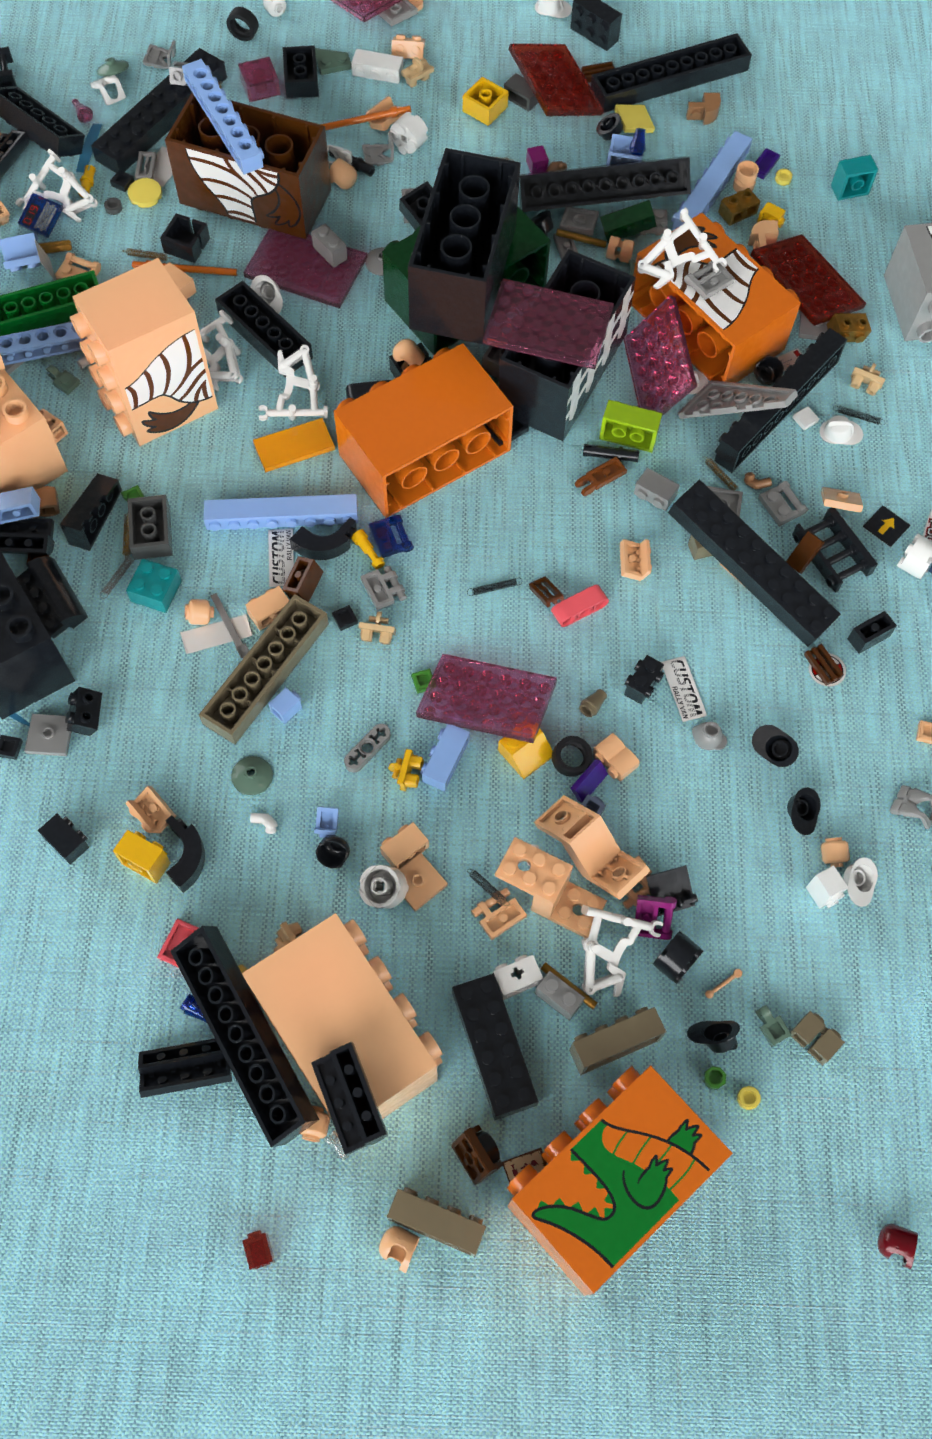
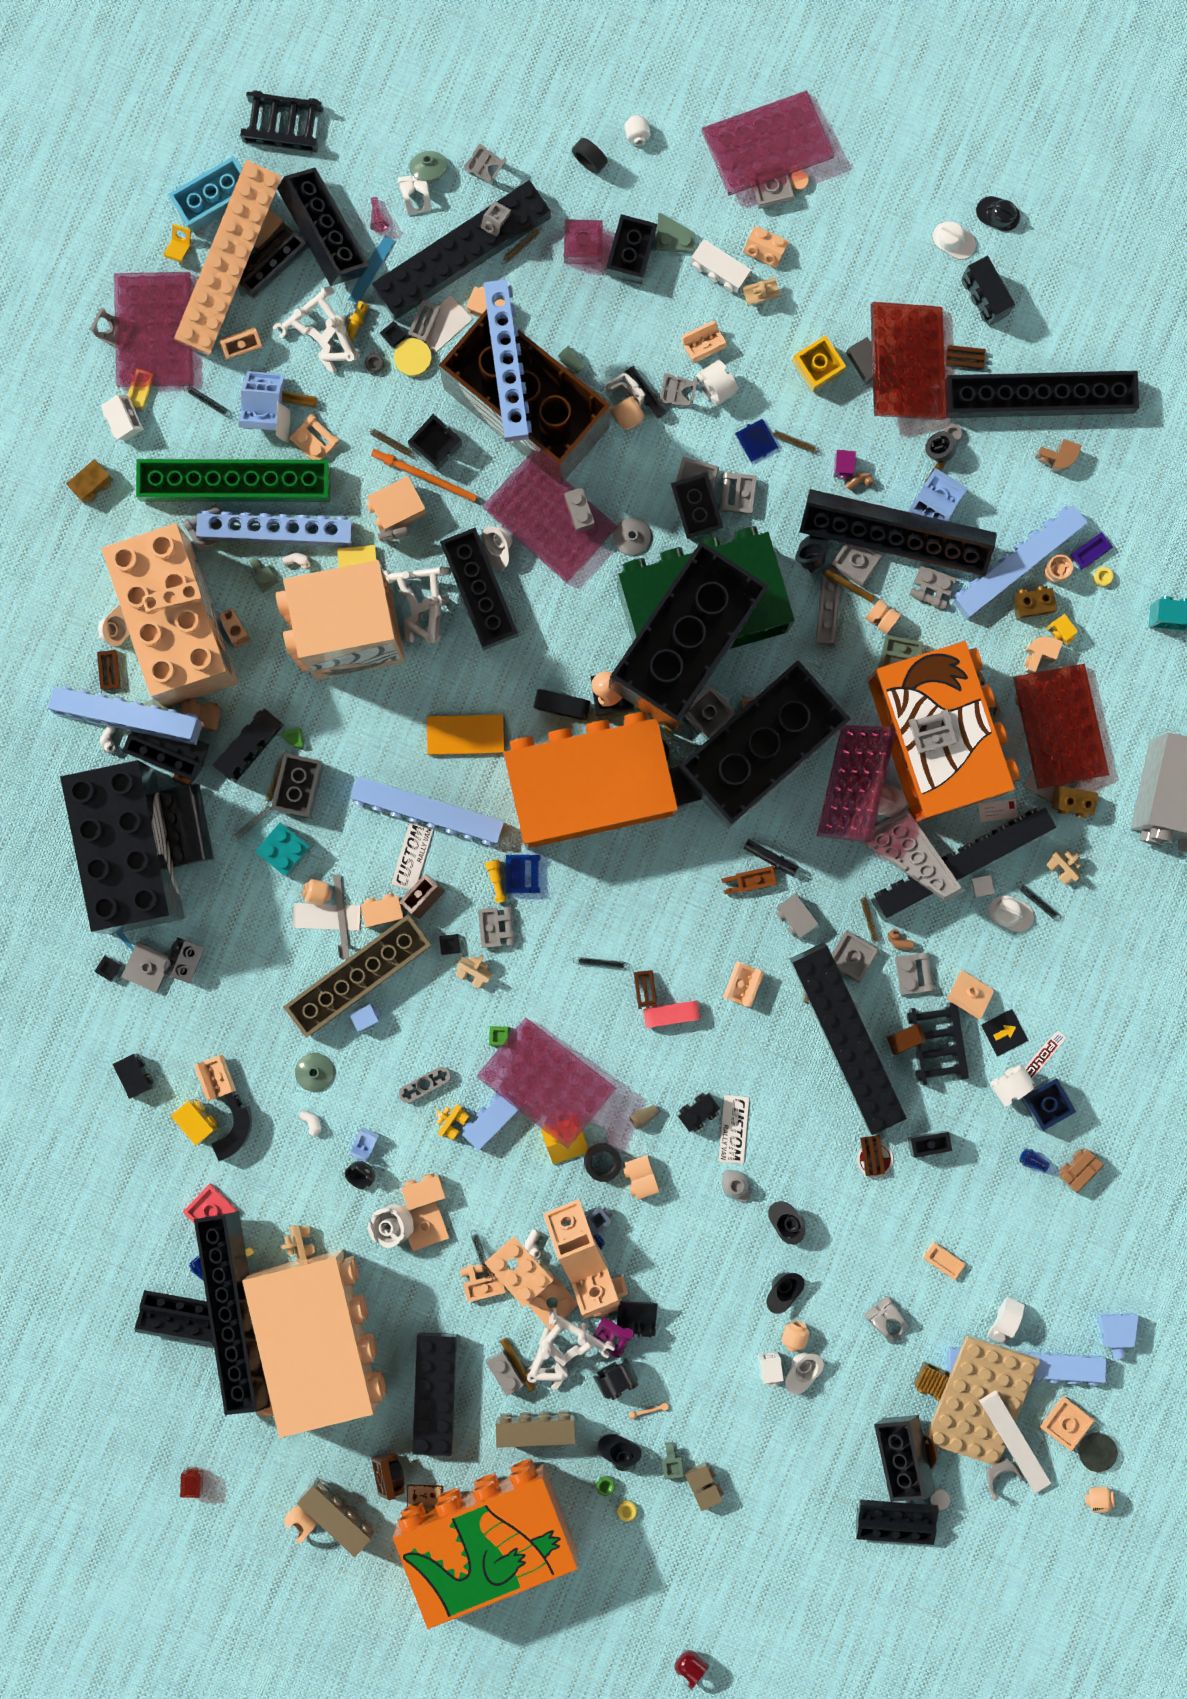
camera: 15 degrees right, 20 degrees up
clear blue tile [18,193,64,238] -> none
white piece [259,345,328,421] -> none
black arch [290,517,357,560] -> none
black brick [311,1042,388,1155] -> none
orange bar [320,105,411,131] -> none
clear pink plate [483,278,614,370] -> none
white brick [493,955,544,1000] -> none
dark purple tile [571,759,608,803] -> none
lime brick [599,400,663,453] -> none
dark green brick [600,200,657,244] -> none
light yellow tile [614,104,655,133] -> none
clear blue cone [629,128,646,156] -> none
white piece [637,207,727,289] -> none
black hair [754,356,784,385] -> none

